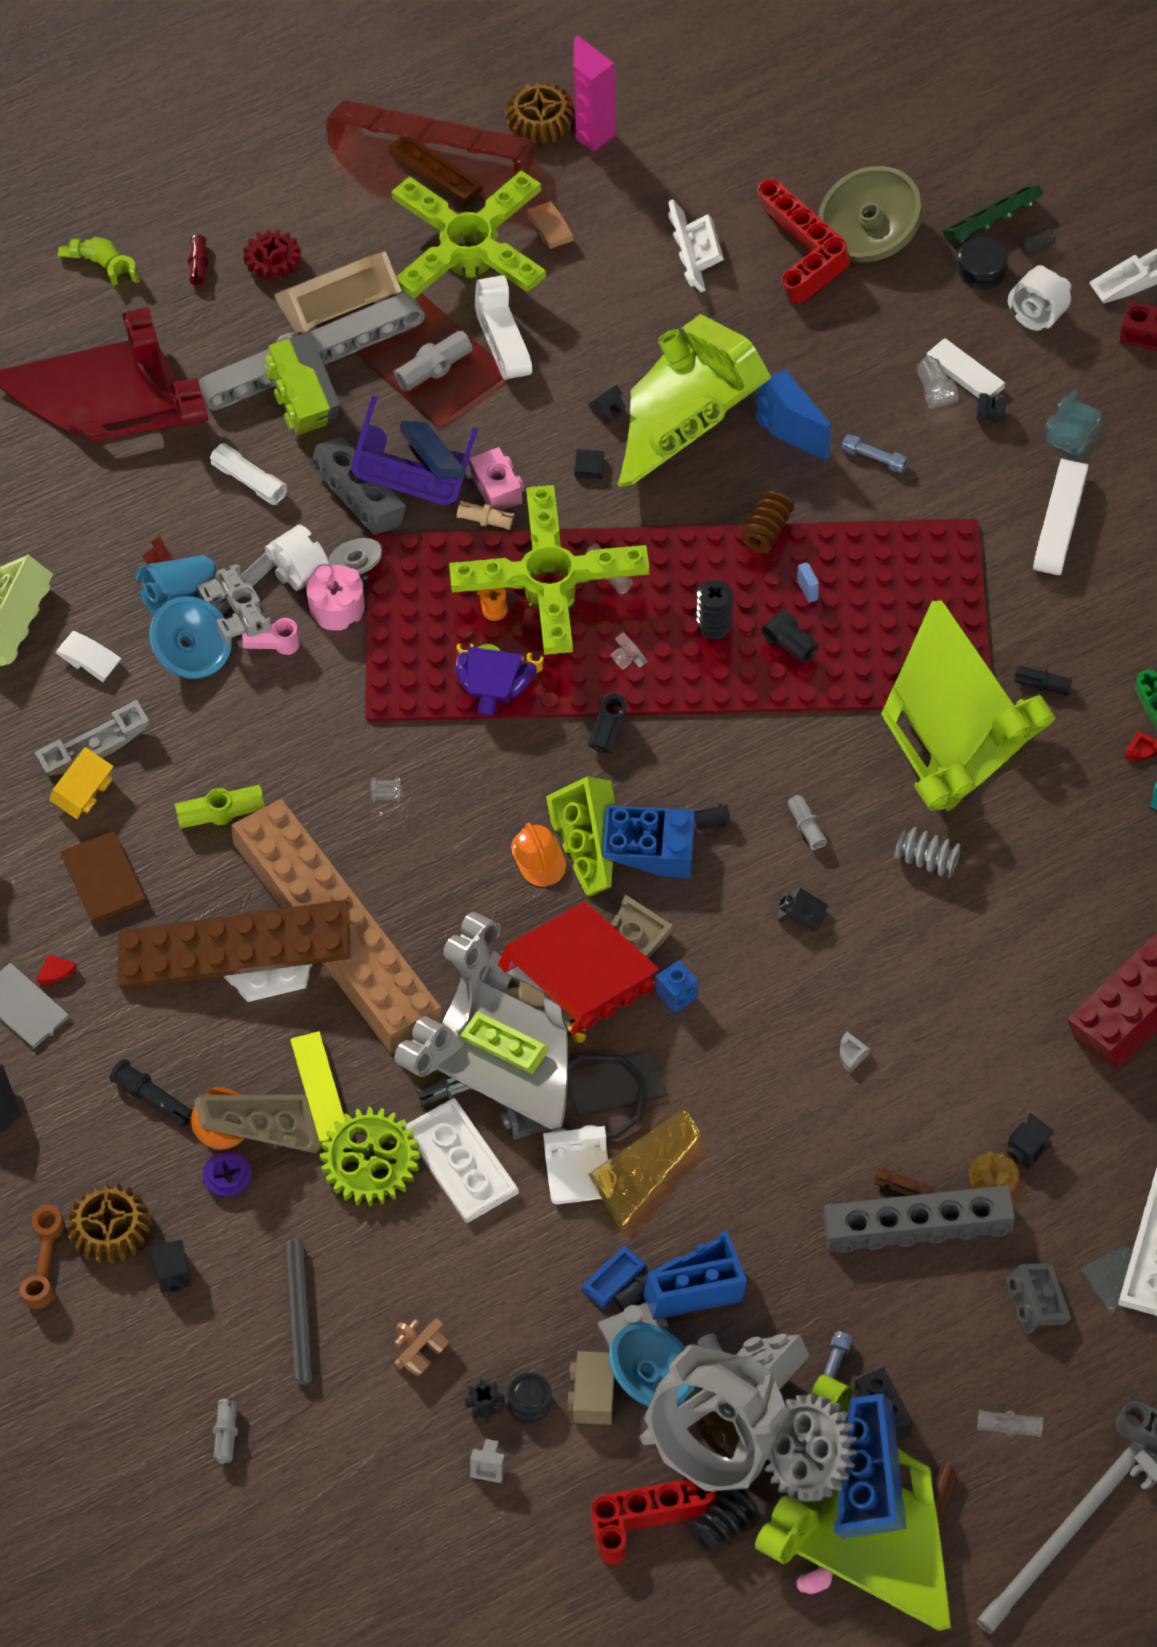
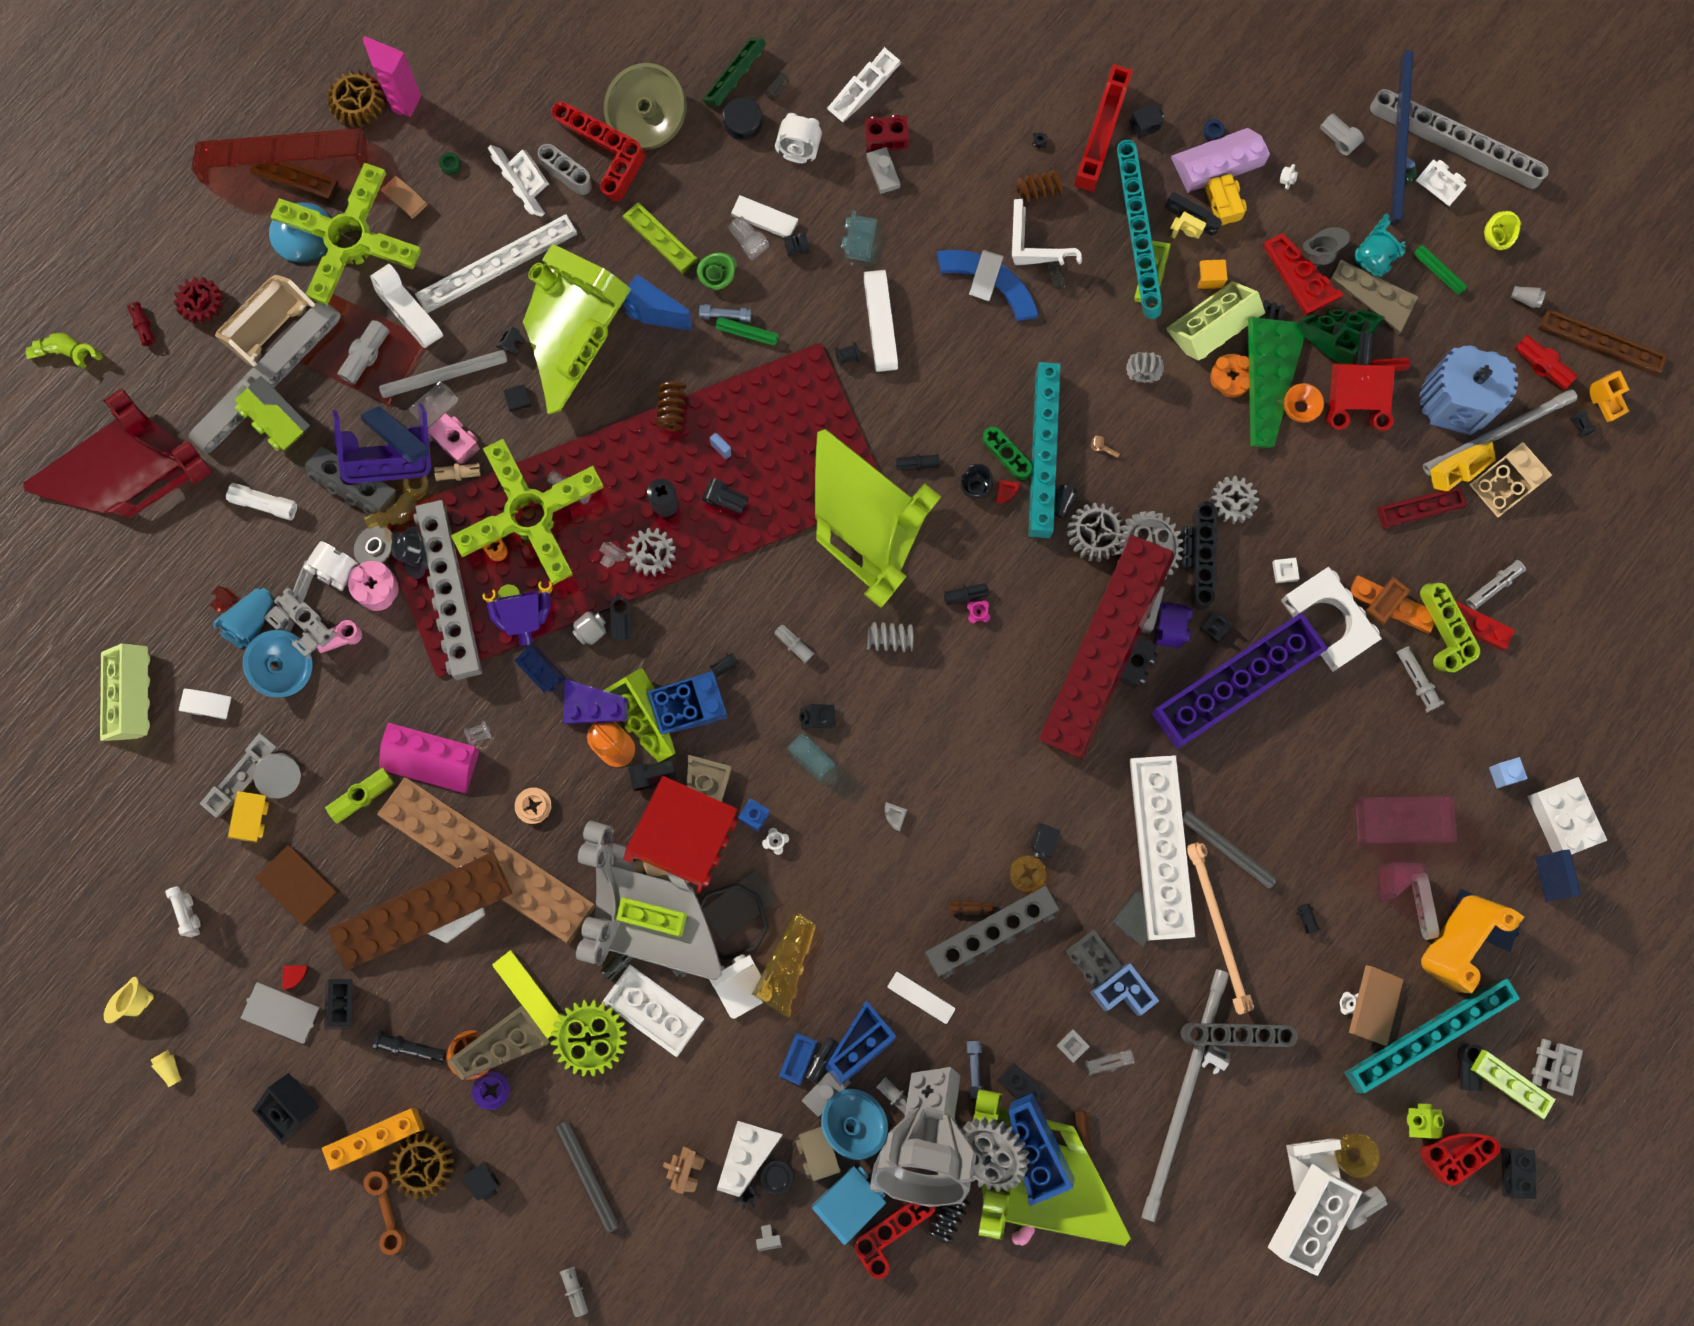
camera: 30 degrees left, 20 degrees up
none -> light grey tile [253,753,301,798]
none -> dark azure dish [269,202,330,263]
none -> light orange brick [322,1108,425,1170]
none -> black brick [324,979,353,1030]
none -> clear yellow piece [364,476,428,529]
none -> light grey axle [379,350,507,398]
none -> dark pink slope [379,723,480,794]
none -> black piece [391,526,427,579]
none -> clear slope [408,381,458,427]
none -> light grey brick [414,500,483,680]
none -> white tile [415,214,577,313]
none -> dark green tile [439,152,461,175]
none -> clear blue hinge [514,645,566,693]
none -> light nougat gear [515,788,552,824]
none -> light grey beam [538,144,592,195]
none -> dark purple wing [563,679,628,725]
none -> light grey head [573,612,607,645]
none -> lime tile [623,202,698,275]
none -> light grey gear [627,528,676,577]
none -> black piece [628,760,676,791]
none -> bright green hair [697,252,737,290]
none -> green axle [716,317,779,346]
none -> white wing [717,1121,783,1197]
none -> white plate [762,828,789,855]
none -> clear light blue brick [788,733,835,782]
none -> dark azure slope [812,1165,886,1245]
none -> black bush [835,342,861,367]
none -> light grey tile [866,147,901,194]
none -> white sticker [888,972,955,1024]
none -> black axle [944,583,988,605]
none -> black hair [960,464,993,499]
none -> dark pink plate [967,601,990,623]
none -> light grey tile [1056,1029,1090,1063]
none -> medium blue brick [1090,963,1159,1016]

